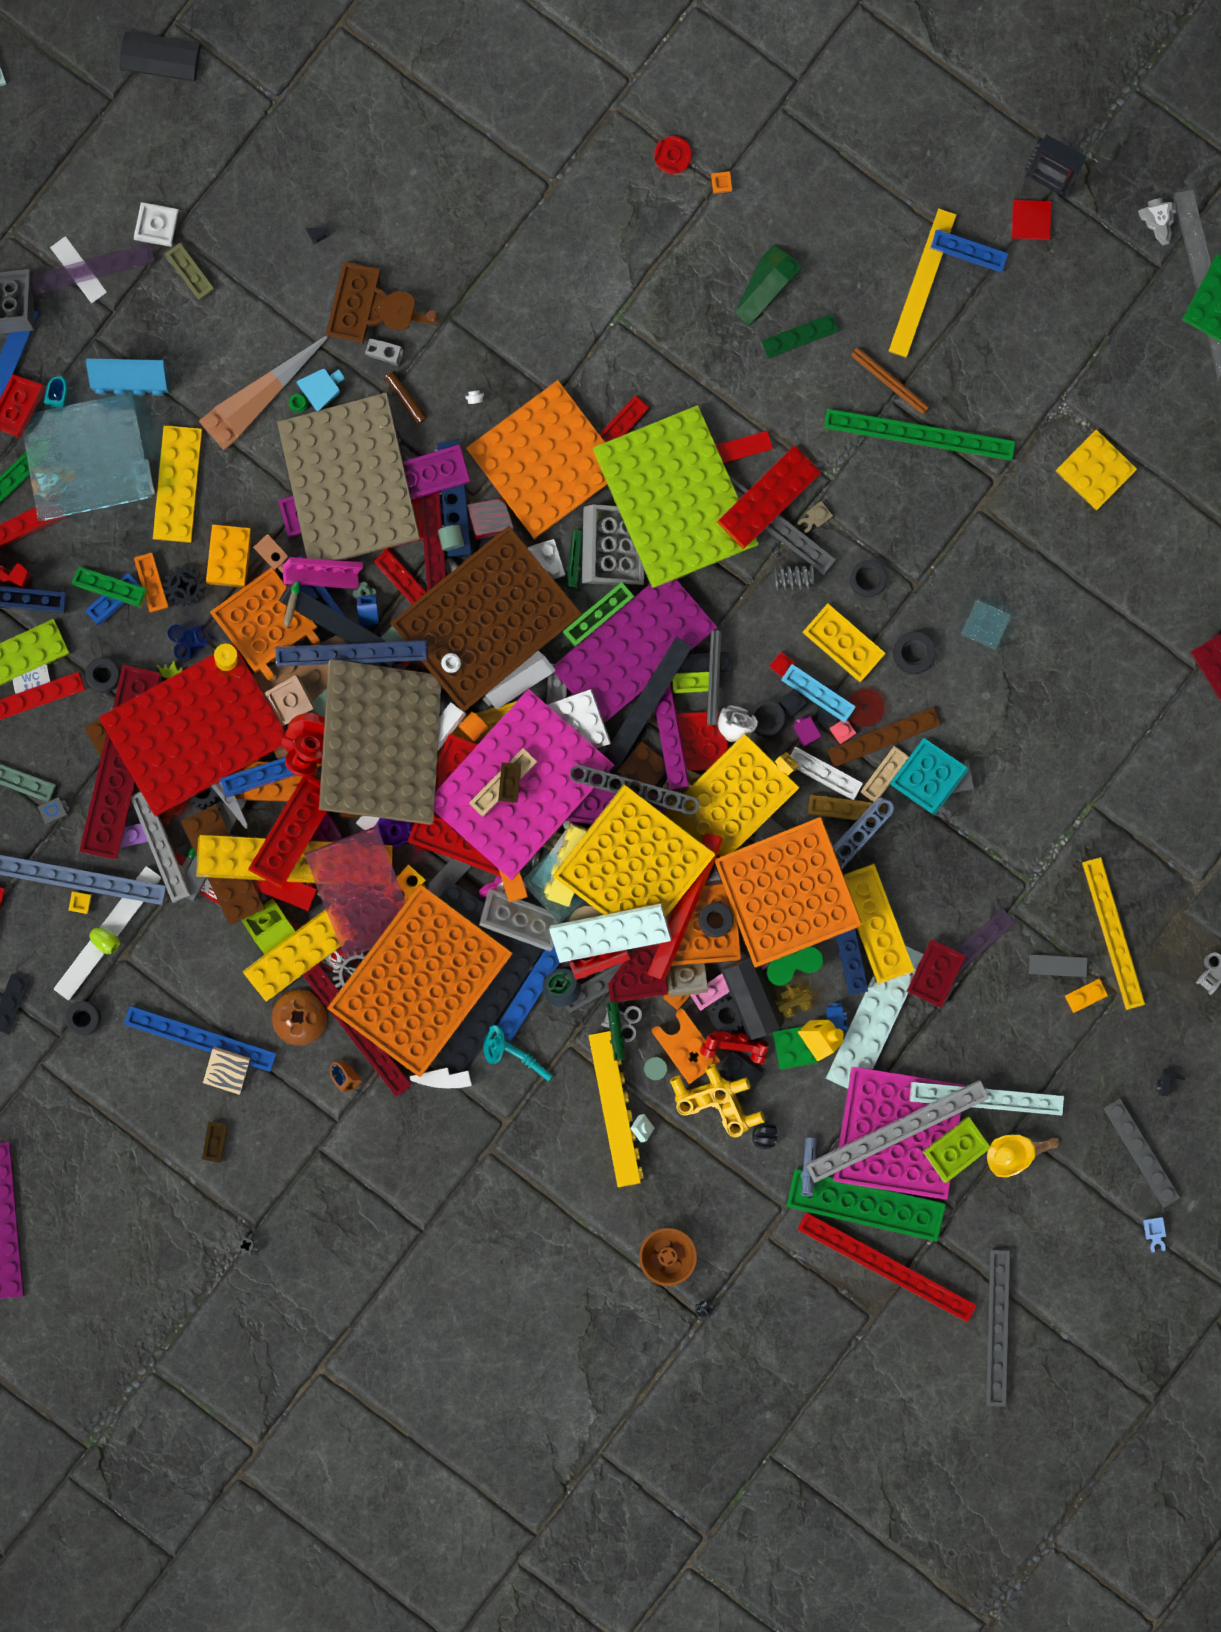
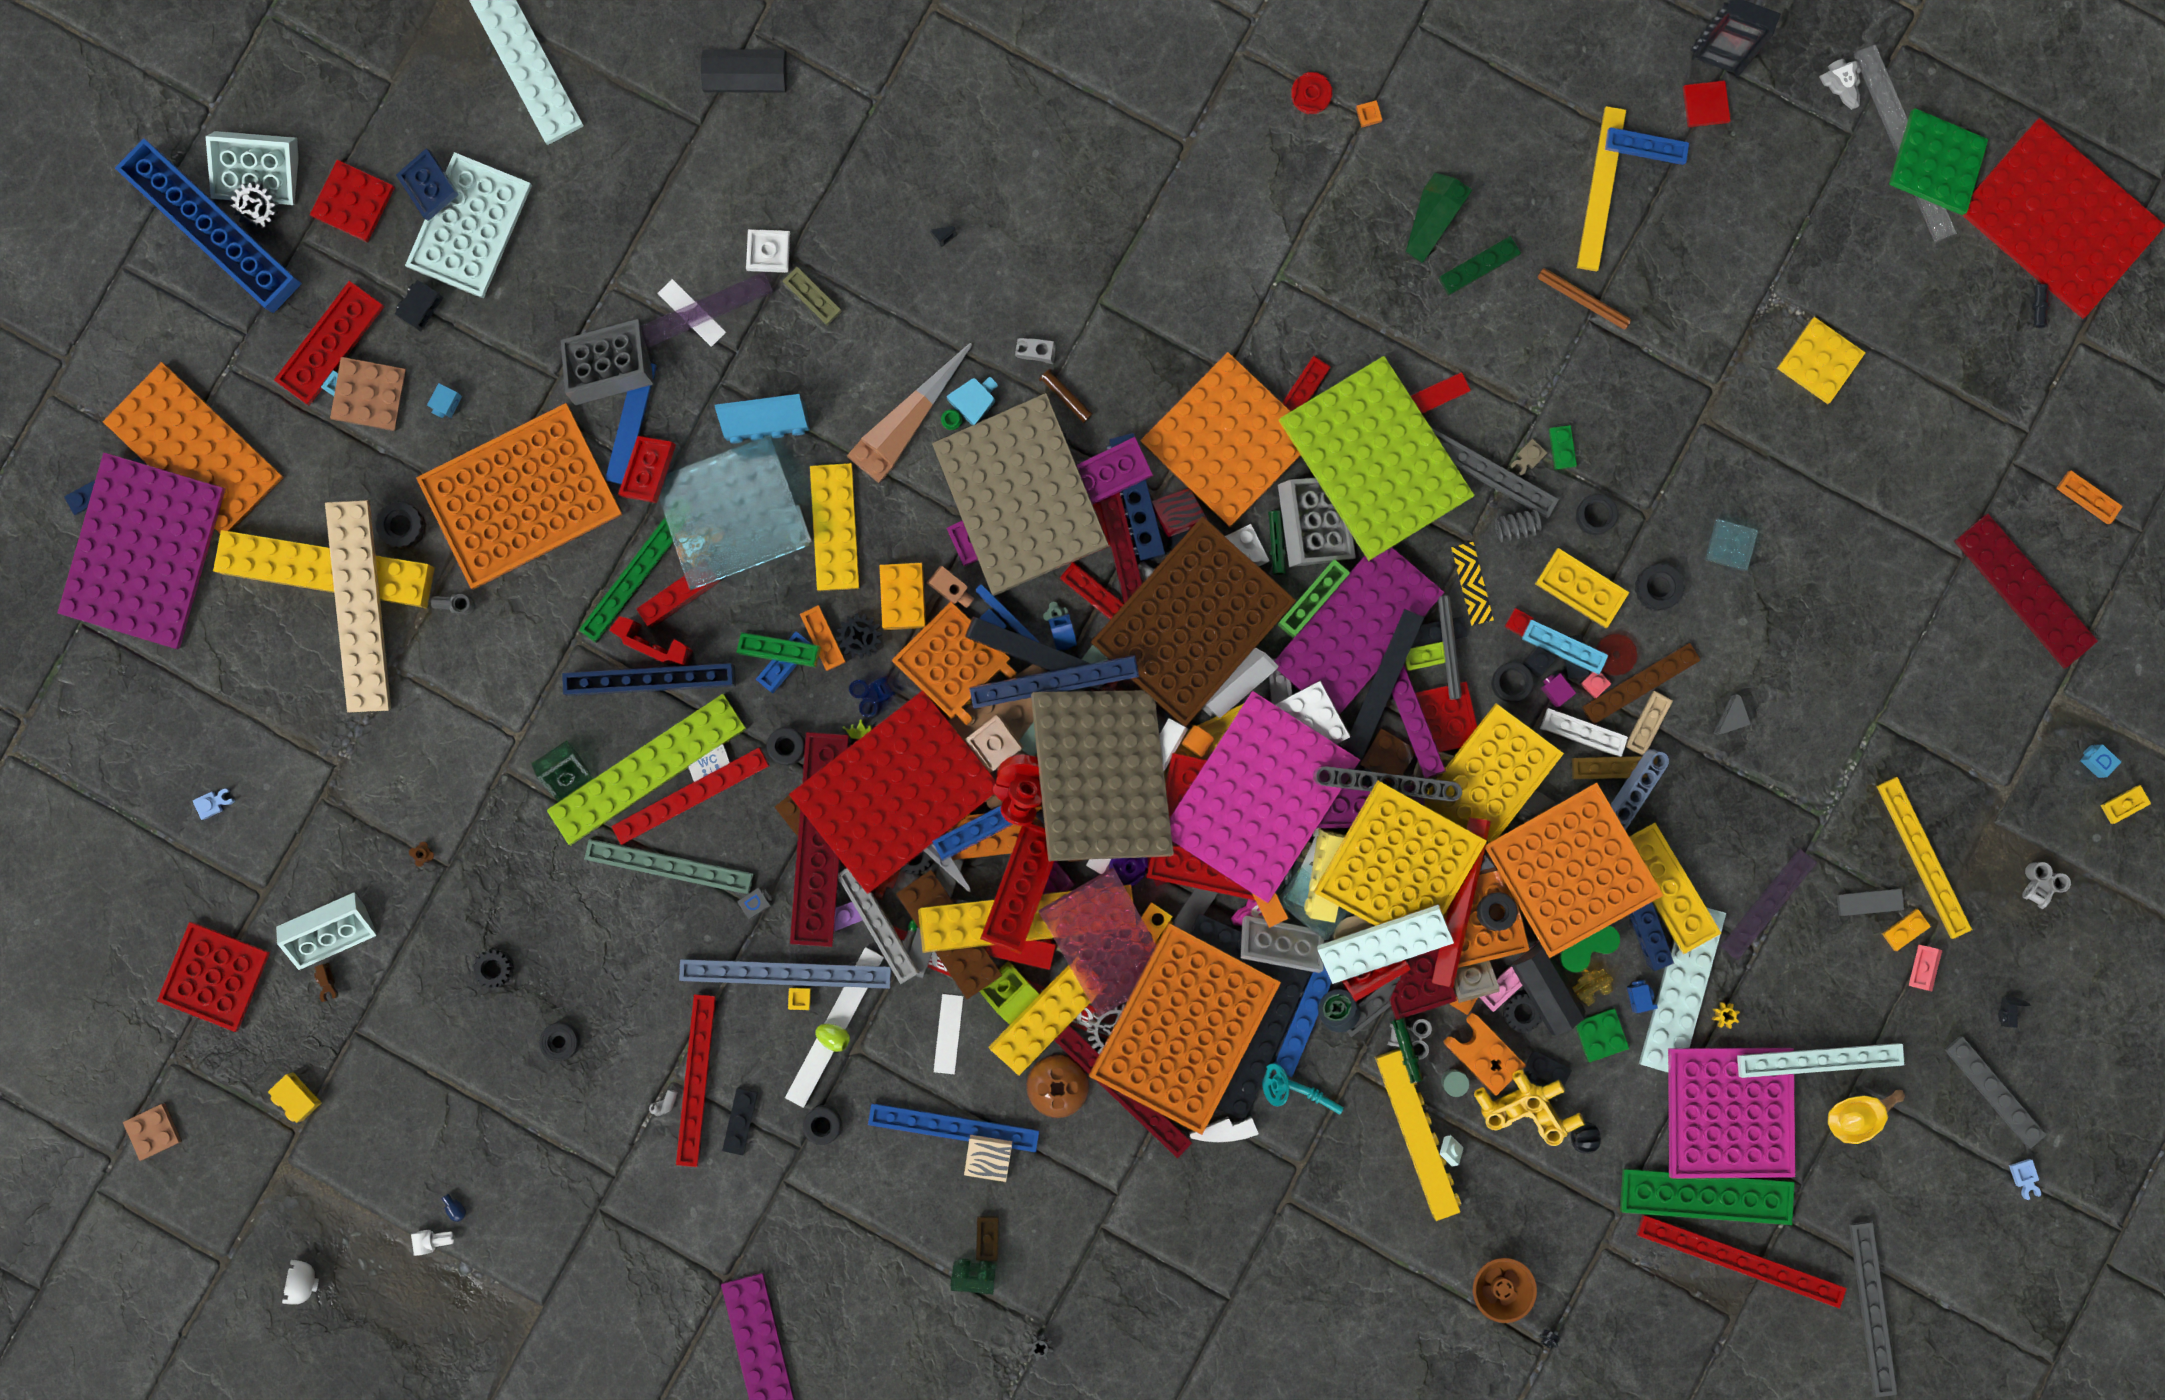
camera: 10 degrees left, 0 degrees up
rock [44,376,68,409] -> none
yellow piece [214,643,238,671] -> none
dark pink fence [282,557,363,589] -> none
dark tan piece [284,581,300,627] -> none
reddish brown plate [326,262,441,344] -> none
dark orange rock [330,1060,361,1092] -> none
sand green piece [438,525,465,551] -> none
white plate [441,653,461,673] -> none
white plate [465,390,484,404] -> none
tan plate [469,748,537,817] -> none
dark brown plate [498,762,521,803] -> none
red plate [700,1031,769,1064] -> none
red plate [717,445,821,549] -> none
white cylinder [718,705,758,742] -> none
yellow plate [775,752,800,775] -> none
yellow torso [798,1020,844,1061] -> none
sand blue pin [801,1138,817,1197] -> none
light grey plate [805,1080,989,1183] -> none
green plate [824,409,1015,461] -> none
teal plate [889,738,969,816] -> none
dark red plate [906,939,966,1008] -> none
lime plate [922,1117,990,1183] -> none
none -> white sticker [934,994,963,1074]
none -> clear green brick [950,1258,996,1295]
none -> sticker [1451,542,1494,626]
none -> green plate [1548,425,1577,470]
none -> yellow gear [1712,1002,1740,1029]
none -> coral plate [1909,945,1942,991]

